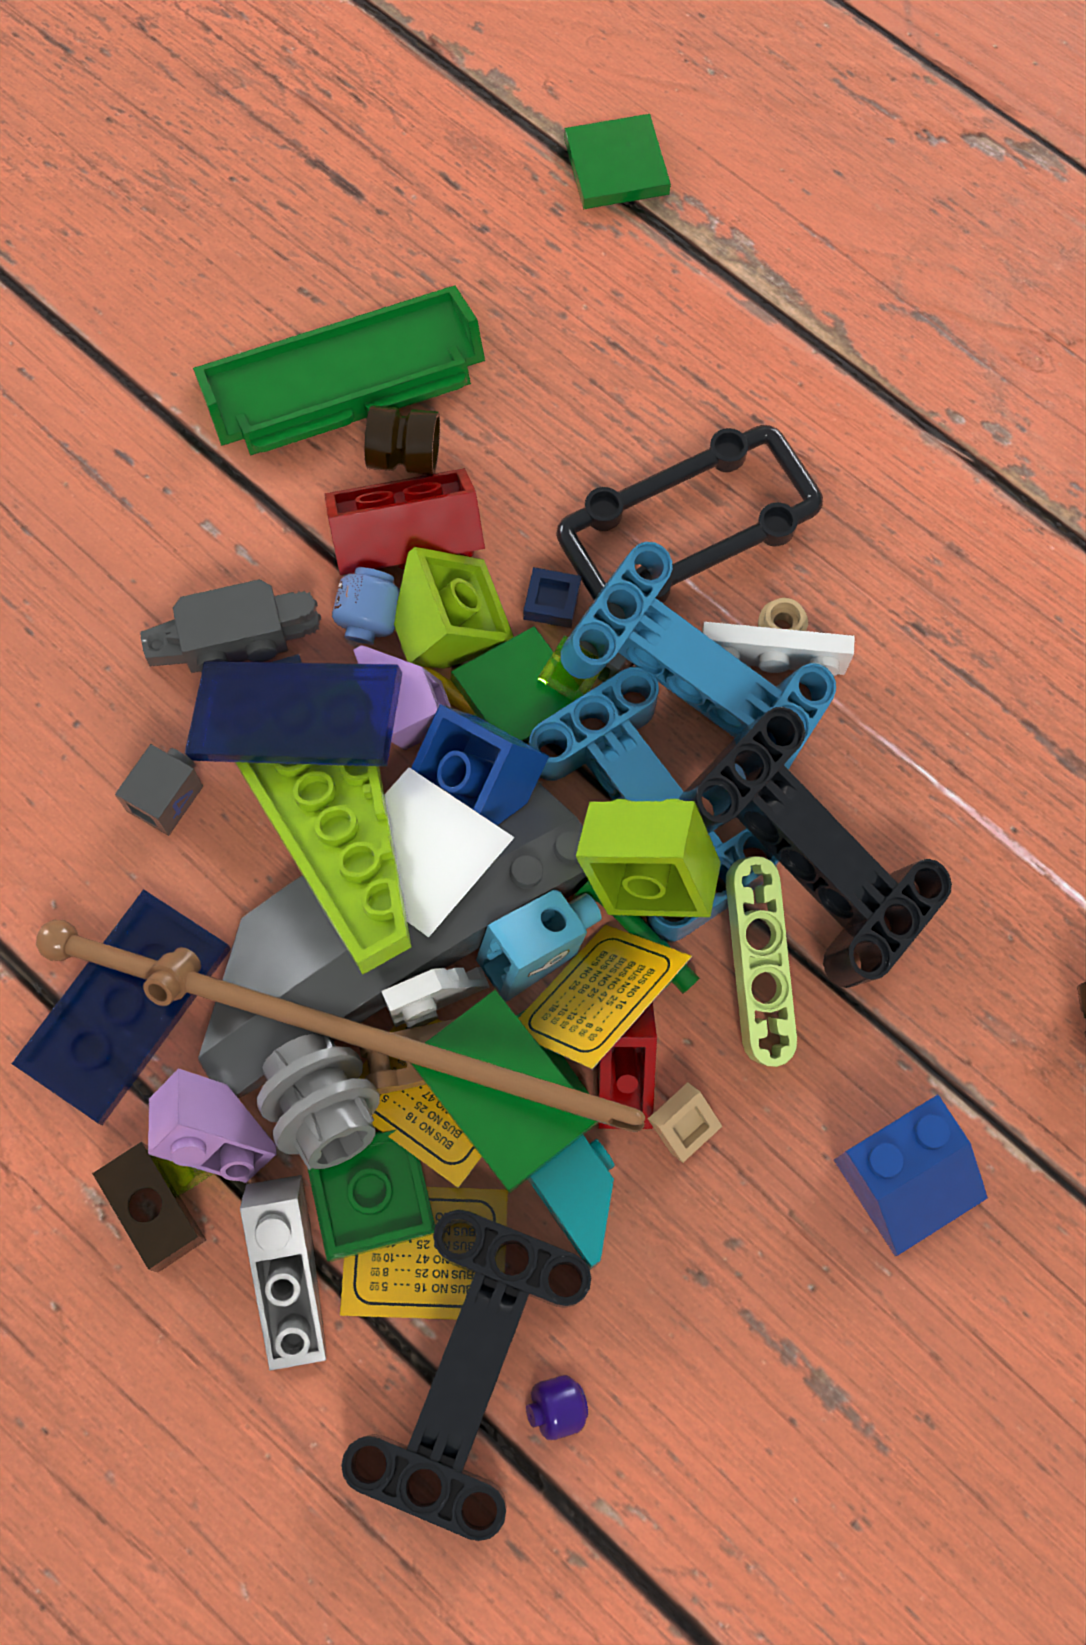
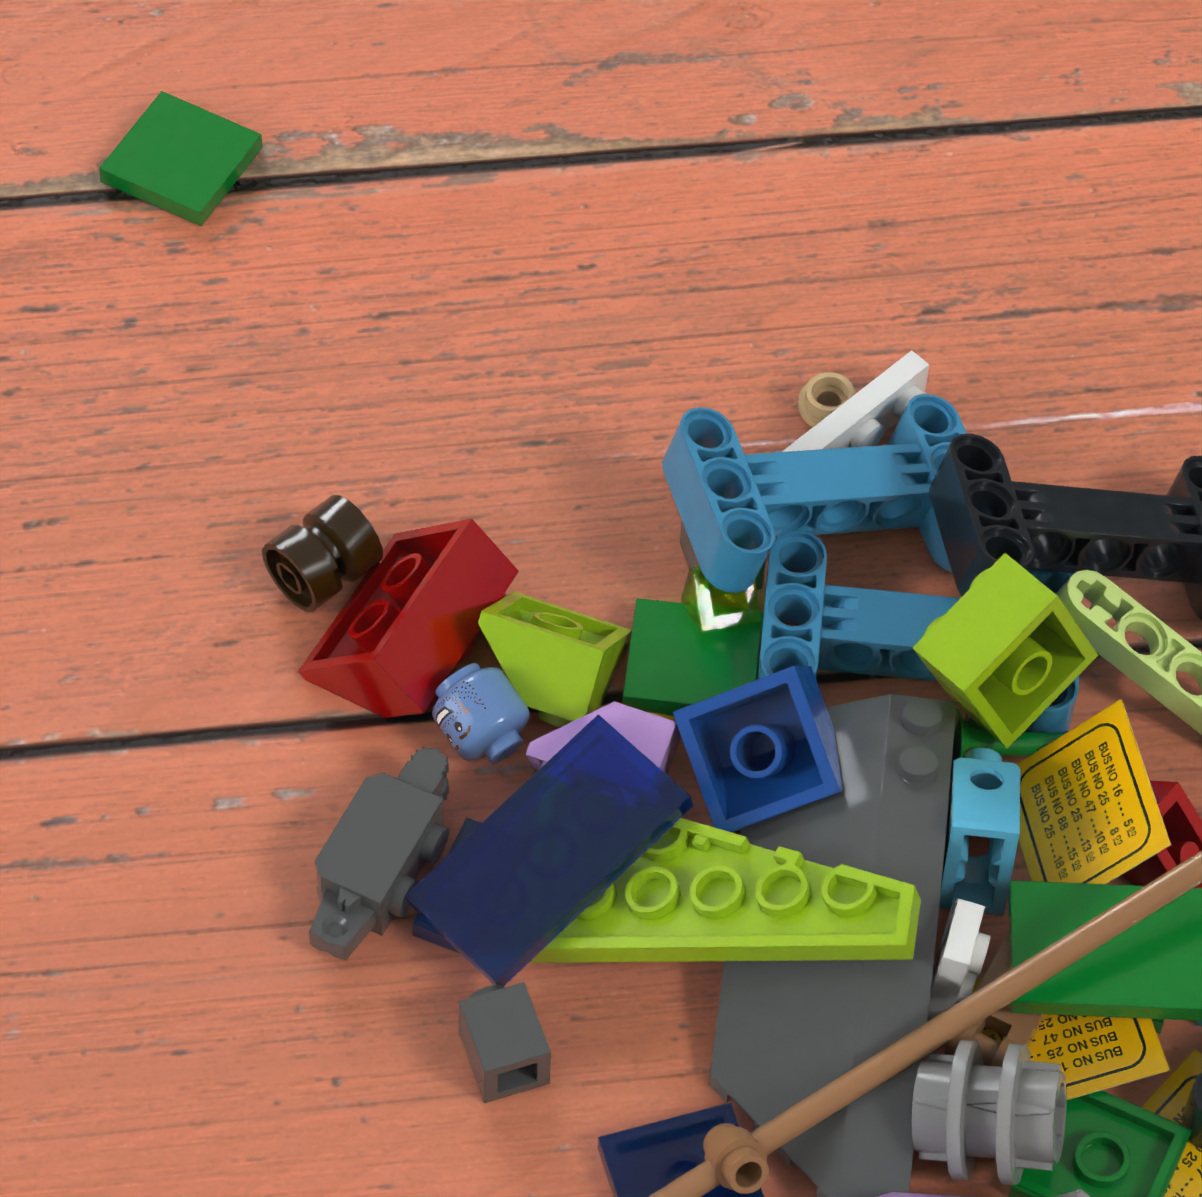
camera: 50 degrees left, 15 degrees down
green slope [193,285,485,456] -> none
white sticker [384,767,515,937] -> none
dark blue plate [523,567,581,628] -> none
black bar [556,425,823,603] -> none

